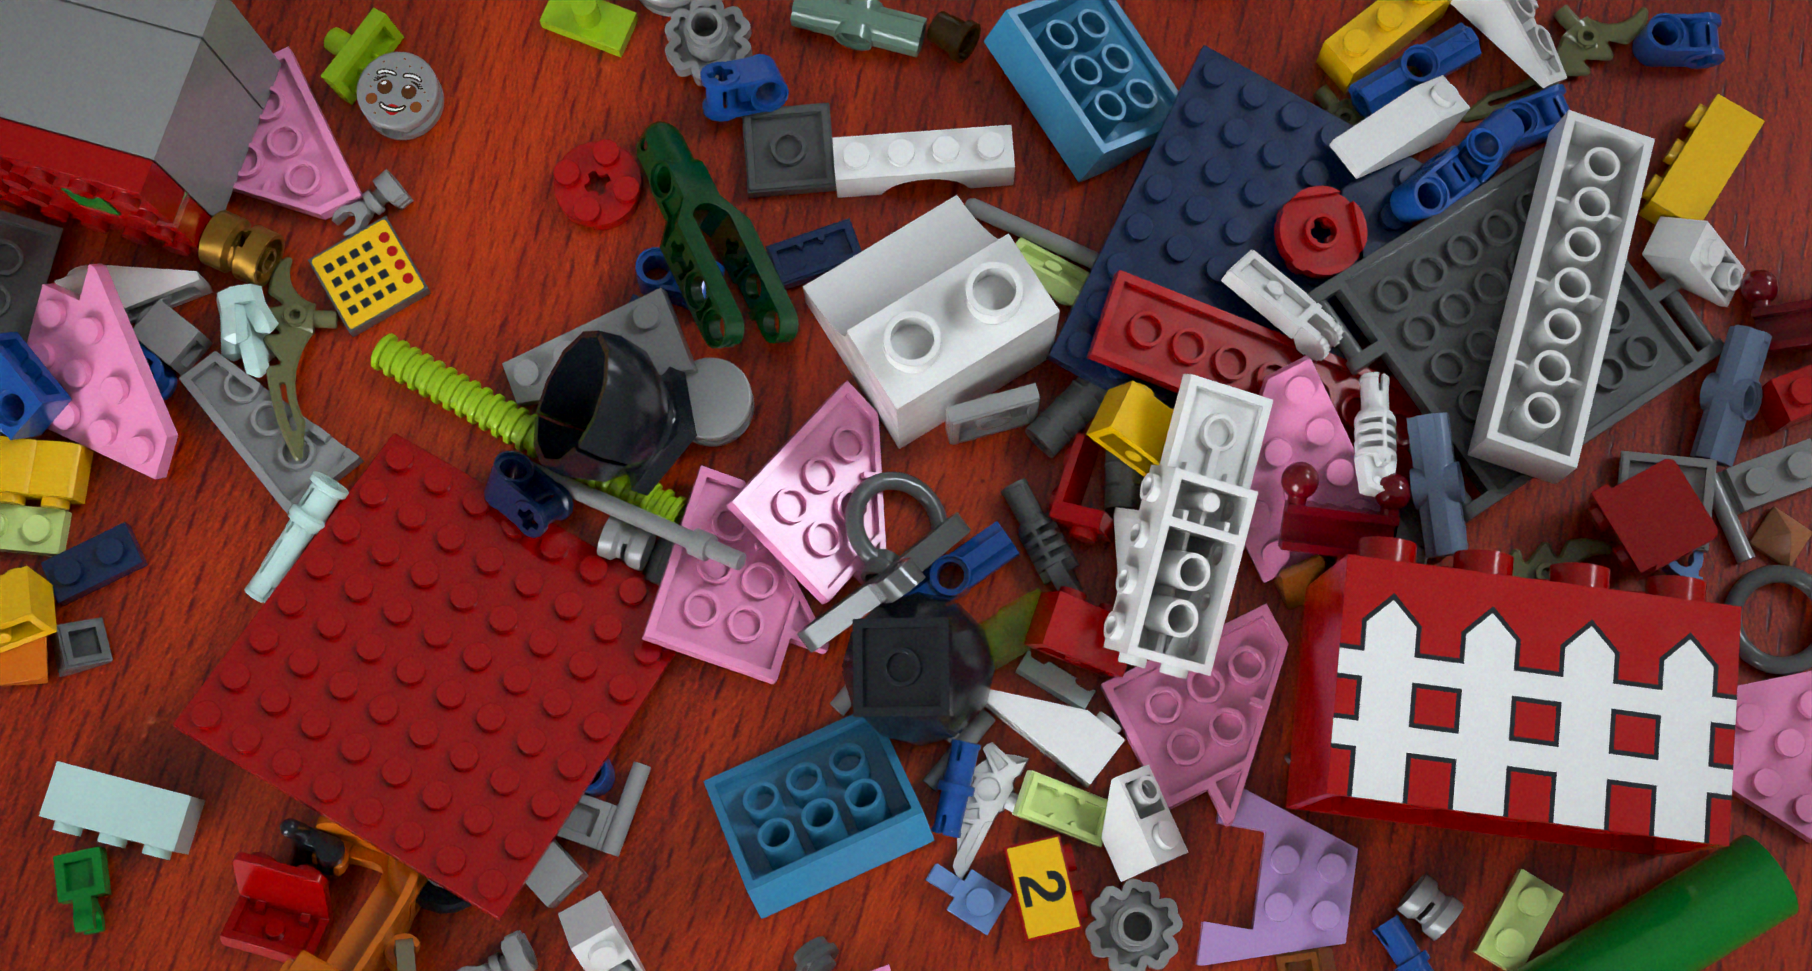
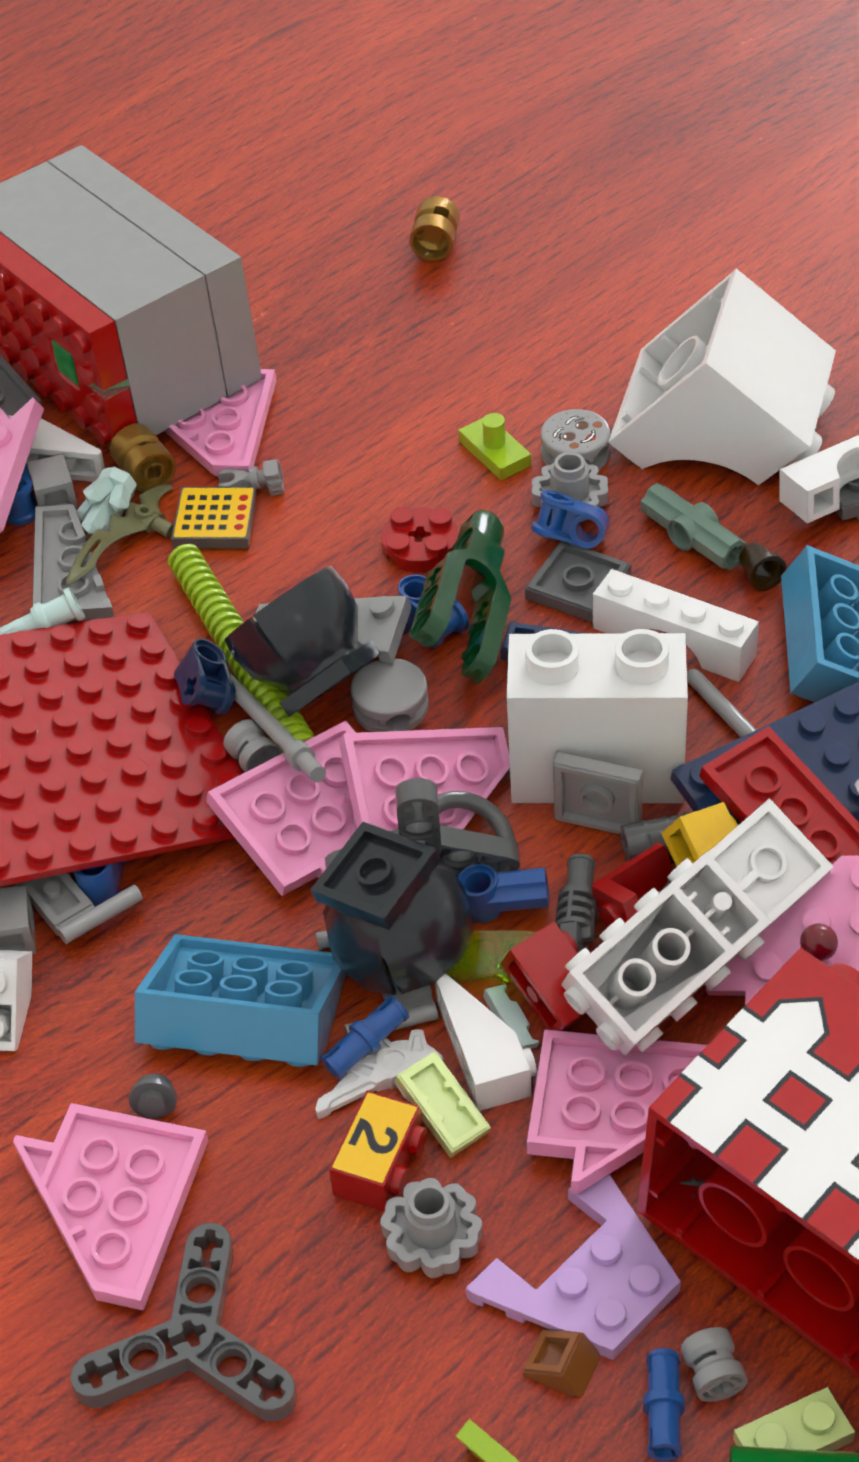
camera: 35 degrees right, 30 degrees down
lime tile [321,7,404,105] -> none
light grey head [357,52,444,140] -> none
medium blue plate [925,863,1012,935] -> none
yellowish green plate [1015,237,1089,306] -> none
white slope [1101,765,1188,882] -> none

